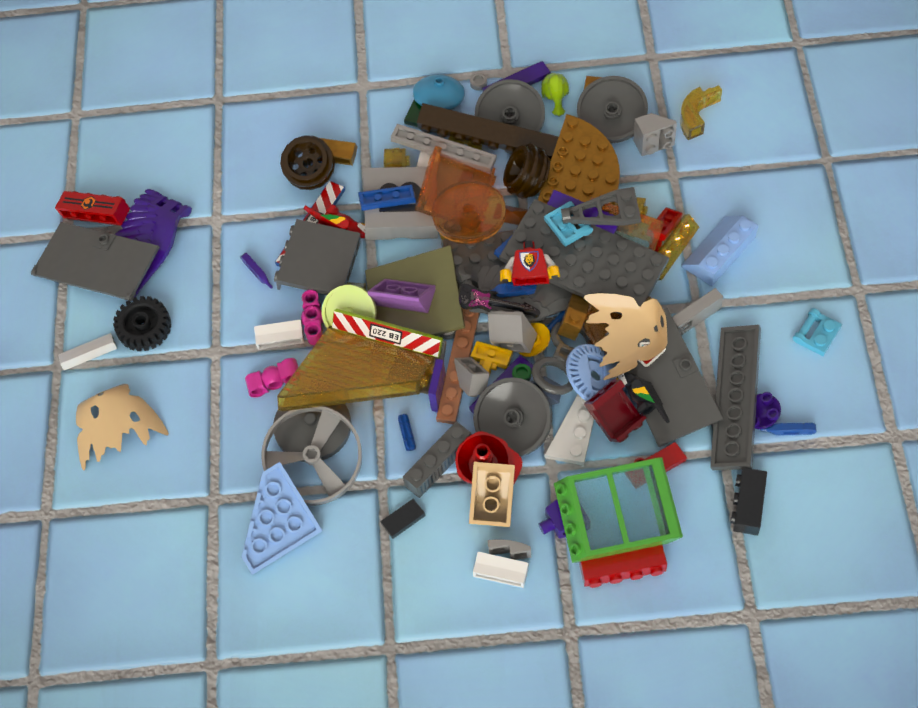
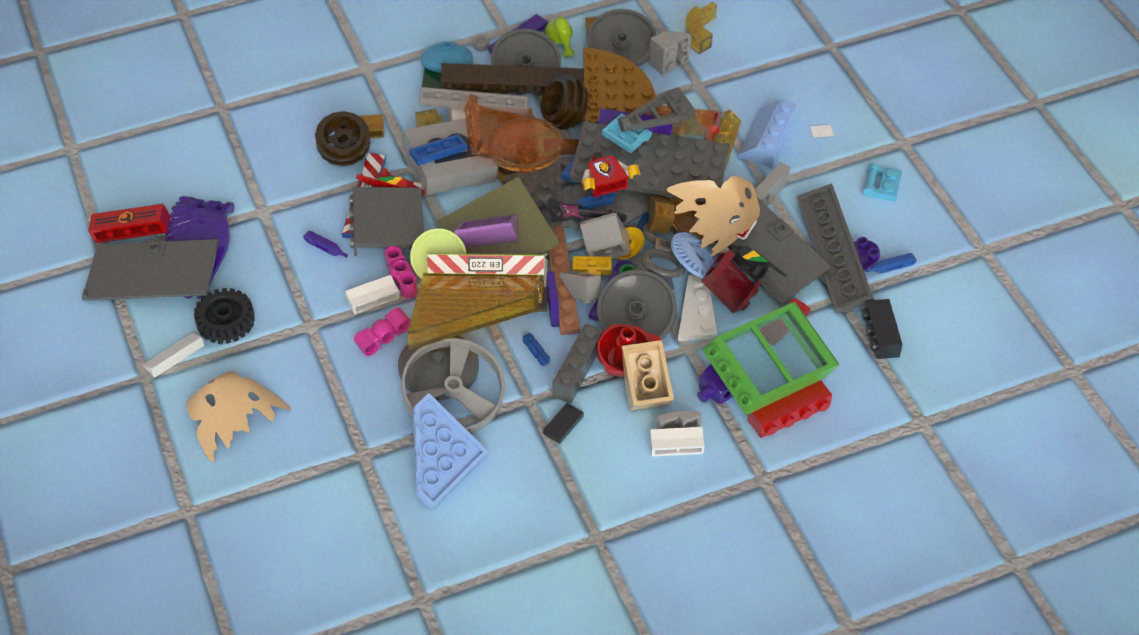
camera: 25 degrees left, 10 degrees down
none -> white sticker [810,124,834,138]

